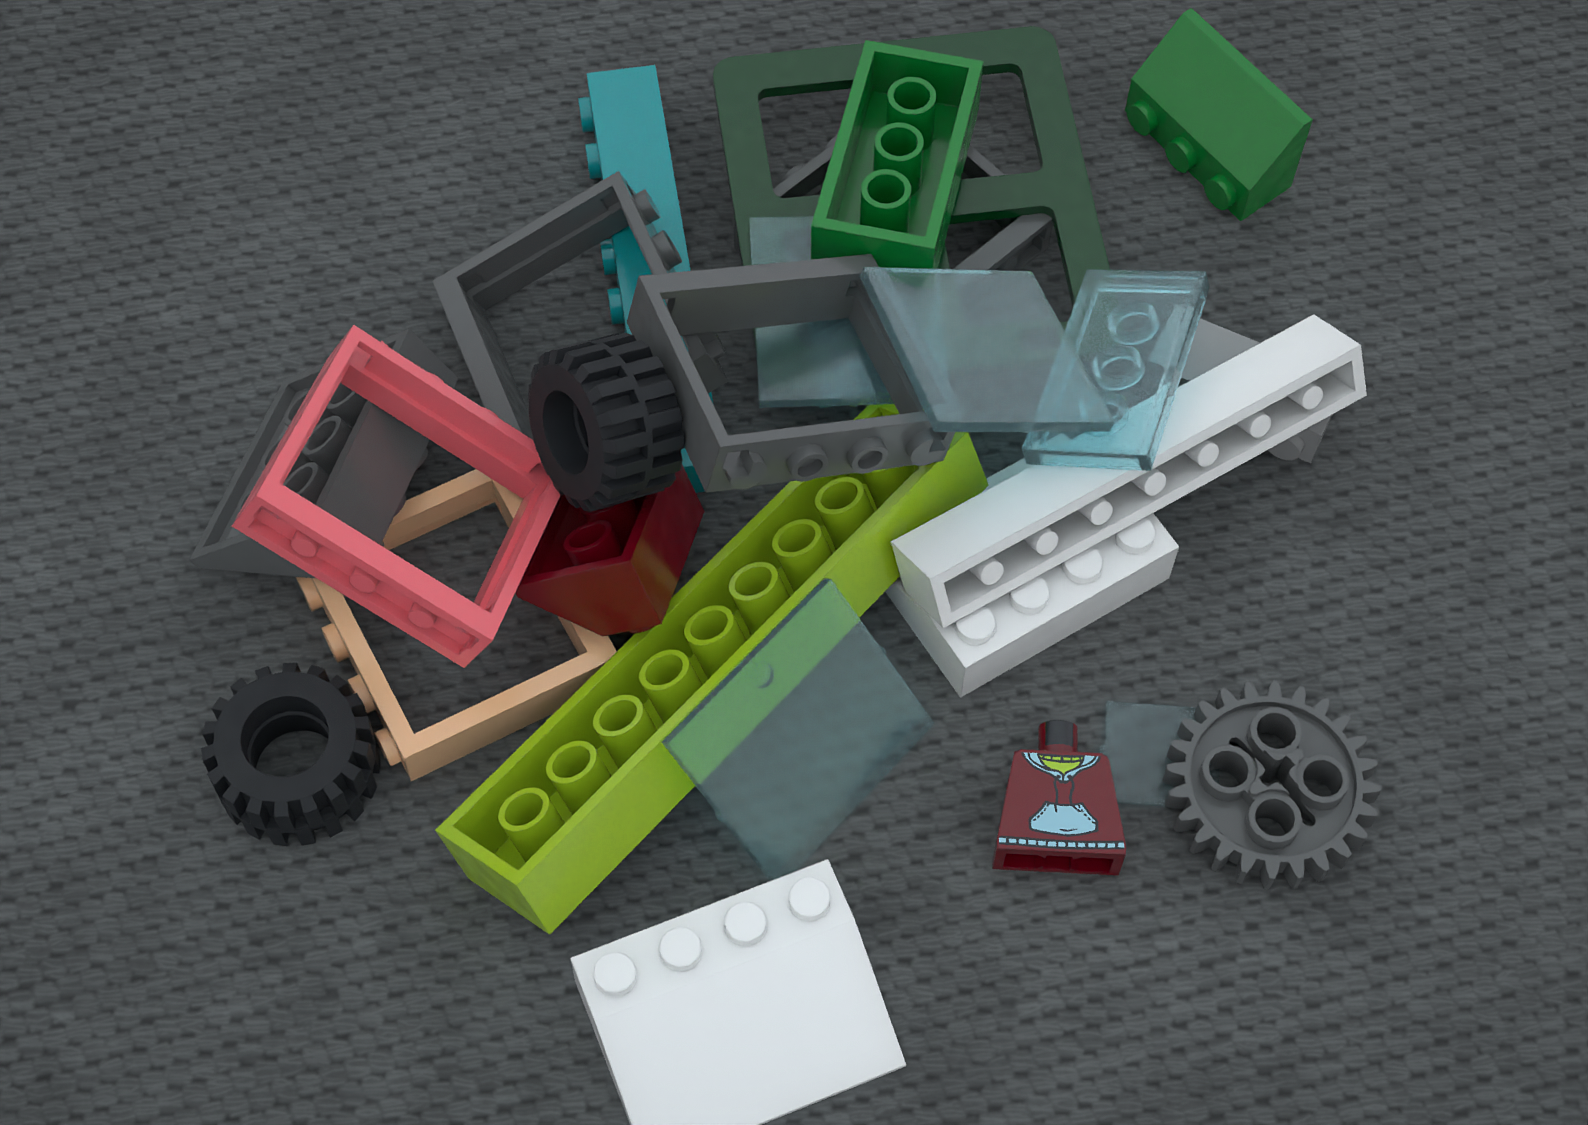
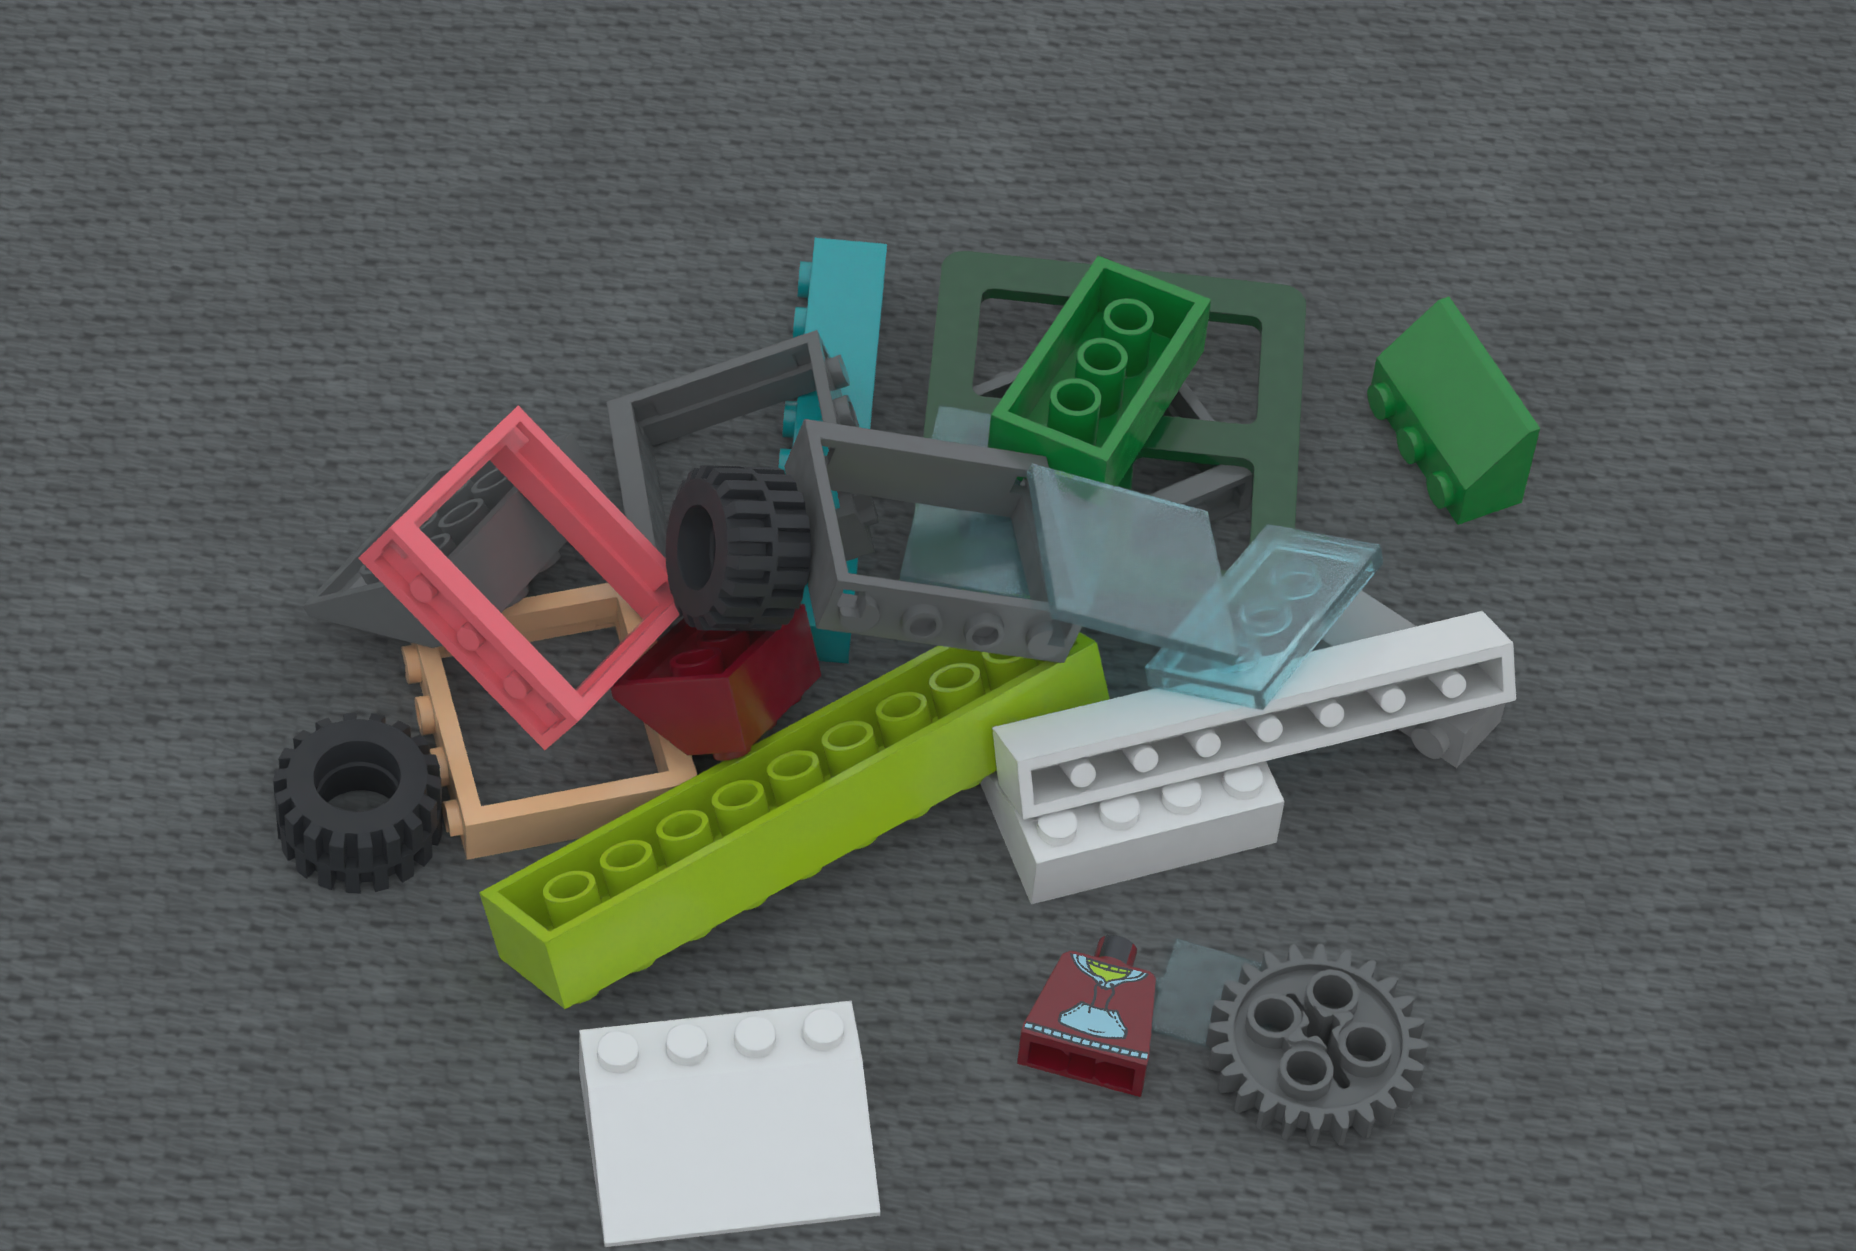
camera: 10 degrees right, 10 degrees down
clear light blue piece [662,578,934,881] -> none

